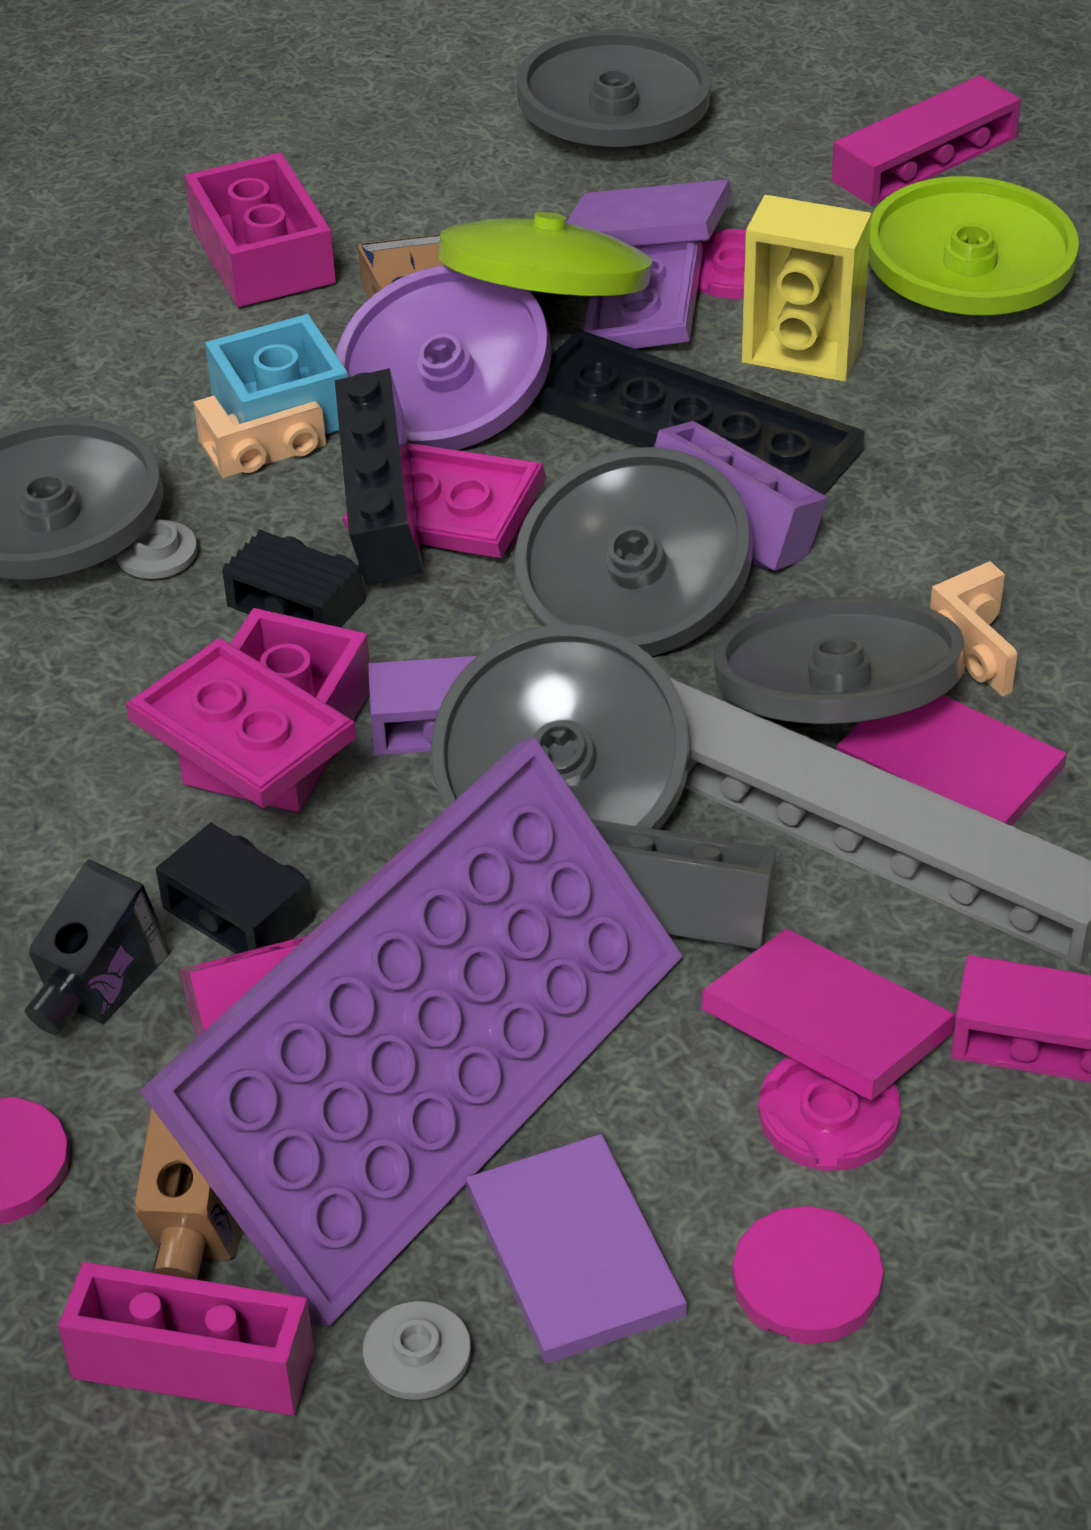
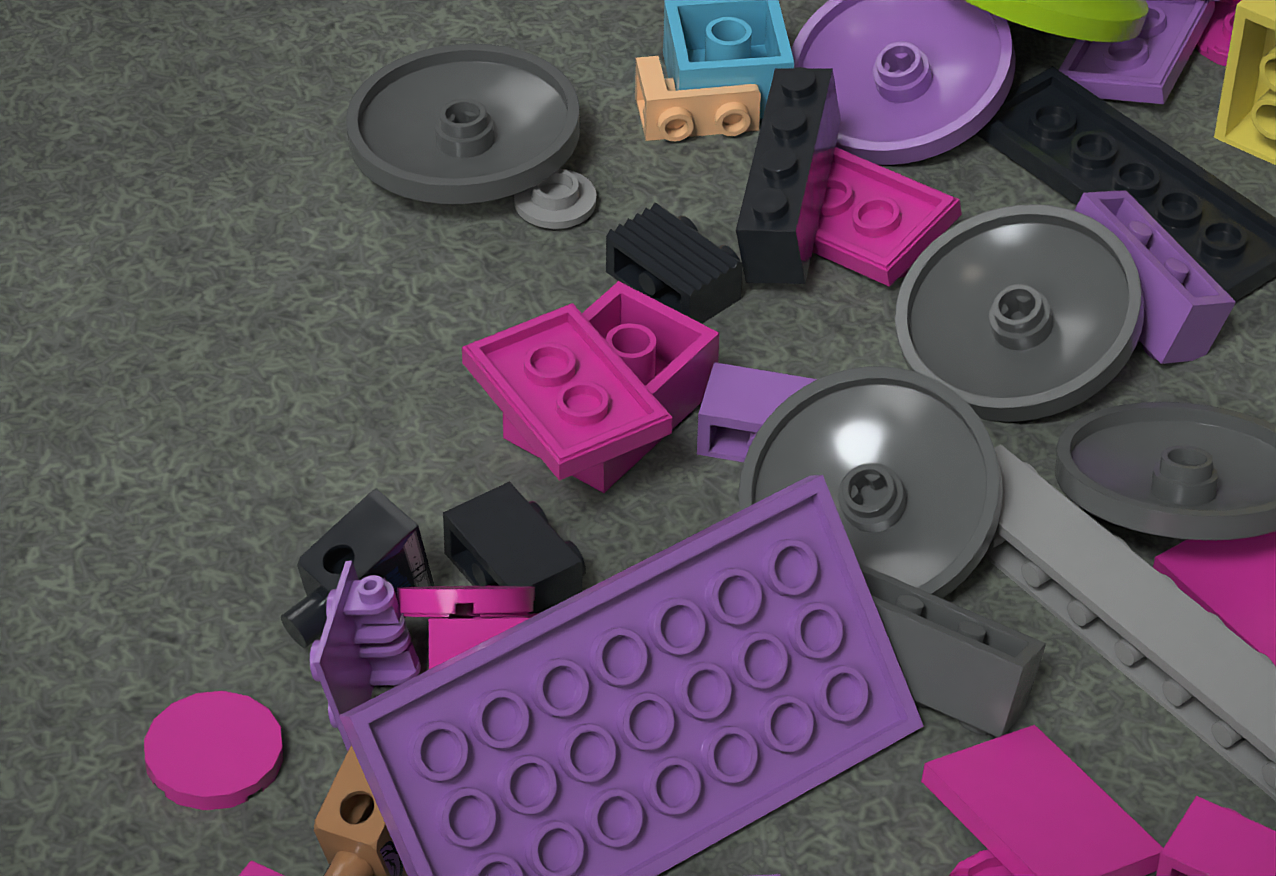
camera: 15 degrees right, 0 degrees up
none -> medium lavender hinge [310,561,421,751]
none -> dark pink tile [397,586,535,617]

